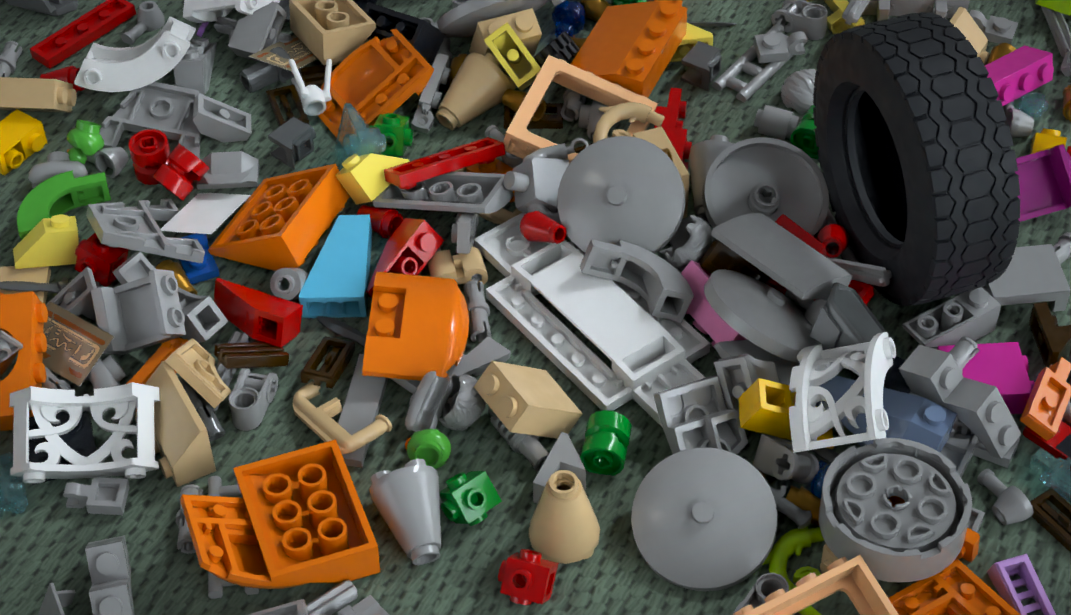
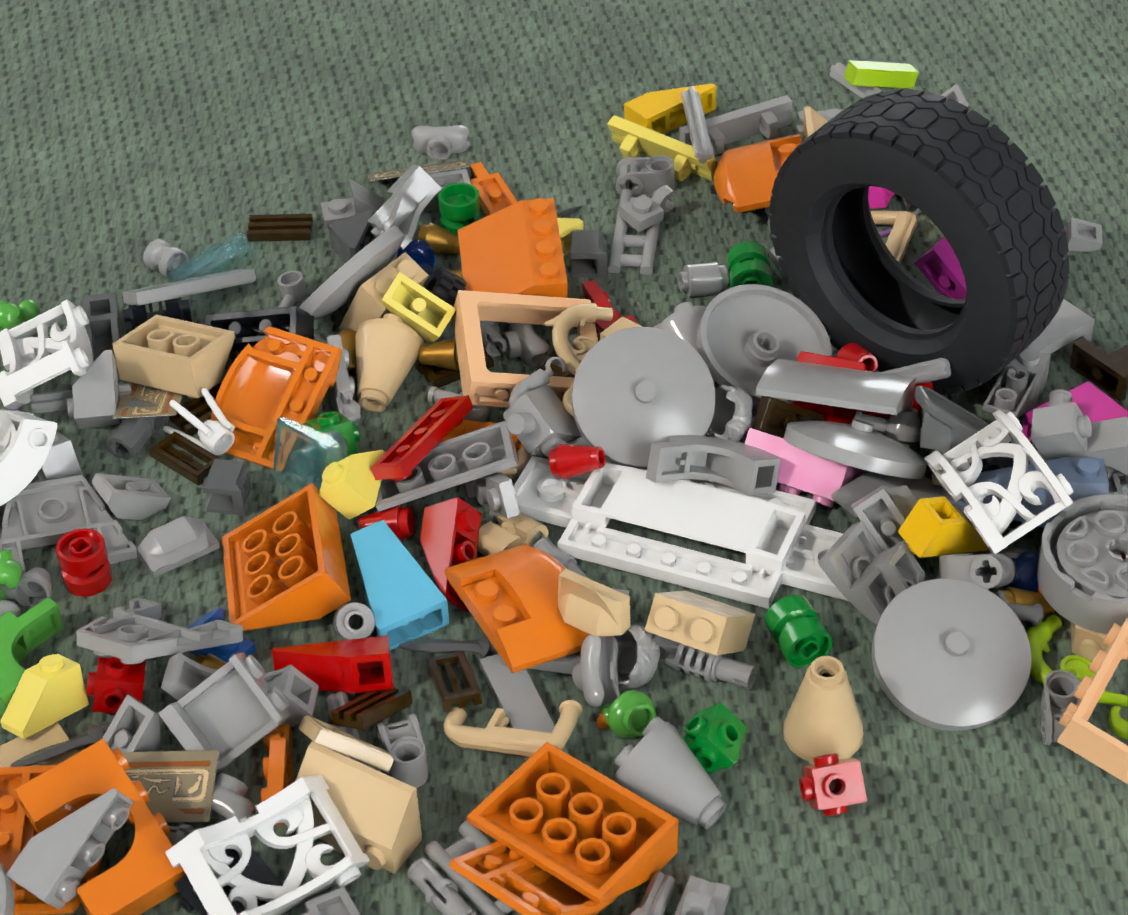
camera: 30 degrees left, 5 degrees down
red wheel [152,143,210,201] -> none
white sticker [160,193,251,234] -> none
light grey slope [533,432,586,504] -> none
light grey hair [781,69,816,114] -> none
none -> tan slope [558,569,631,637]

